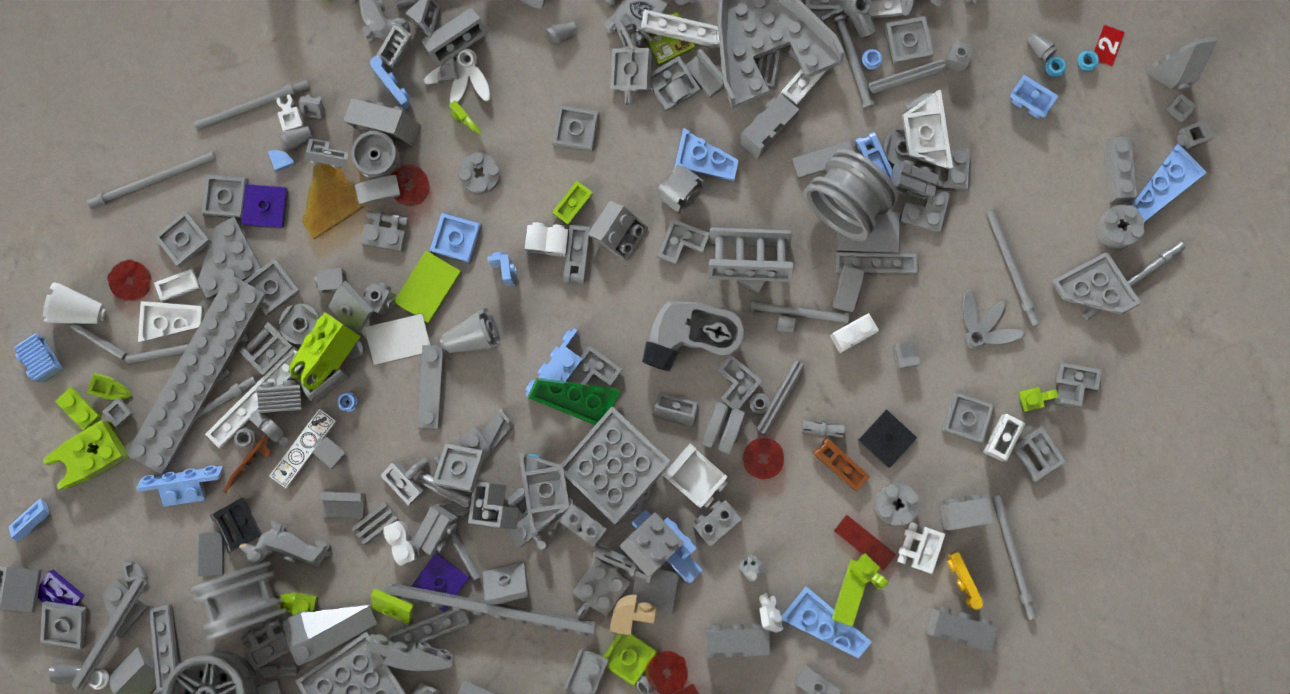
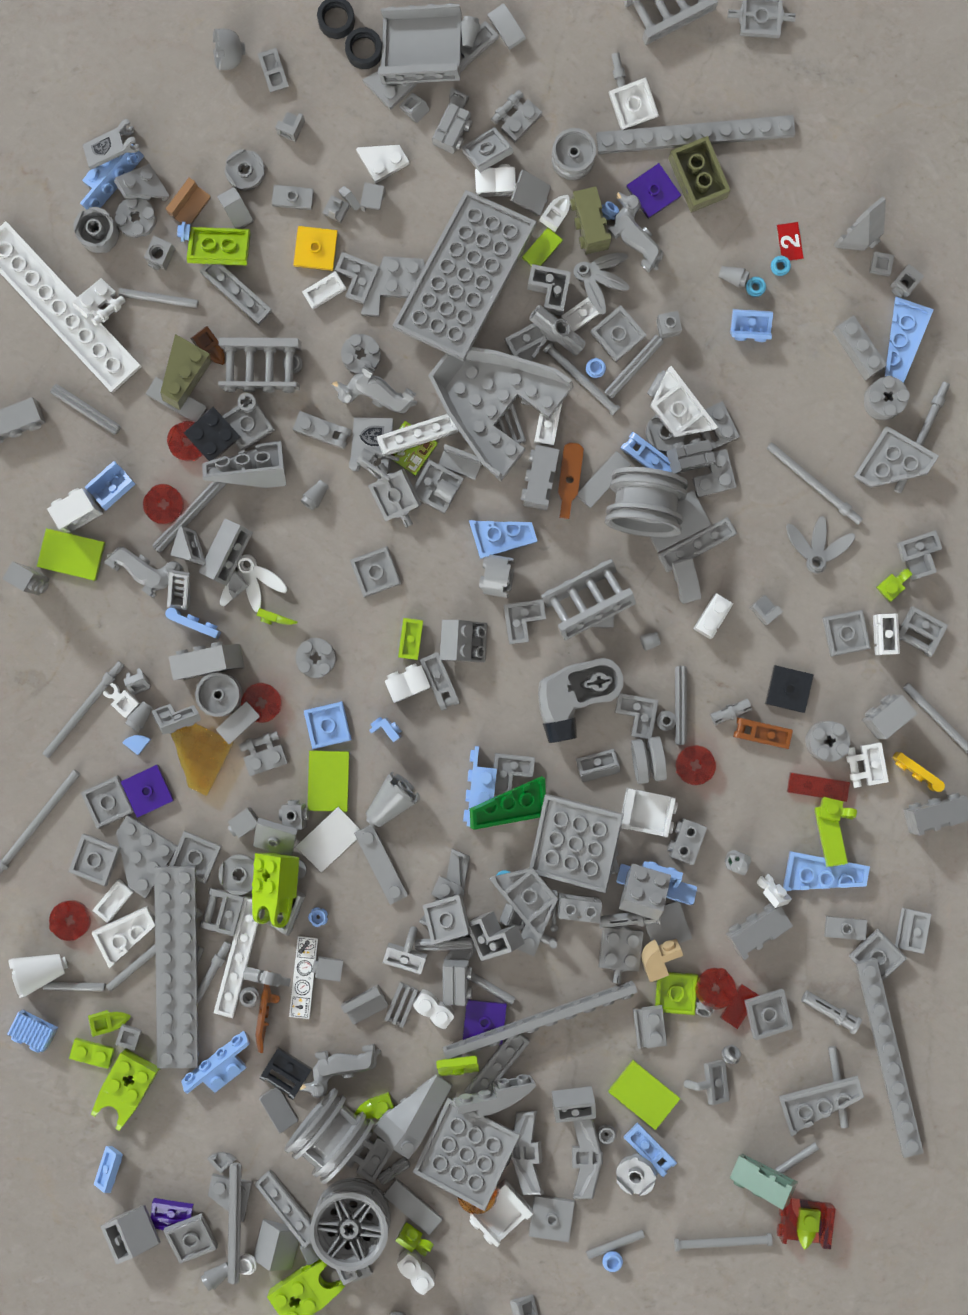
camera: 35 degrees left, 5 degrees up
light grey brick [257,380,302,413] -> none
light grey plate [483,562,528,606] -> none
light grey bar [750,300,849,325] -> none
none -> dark orange piece [558,442,584,519]

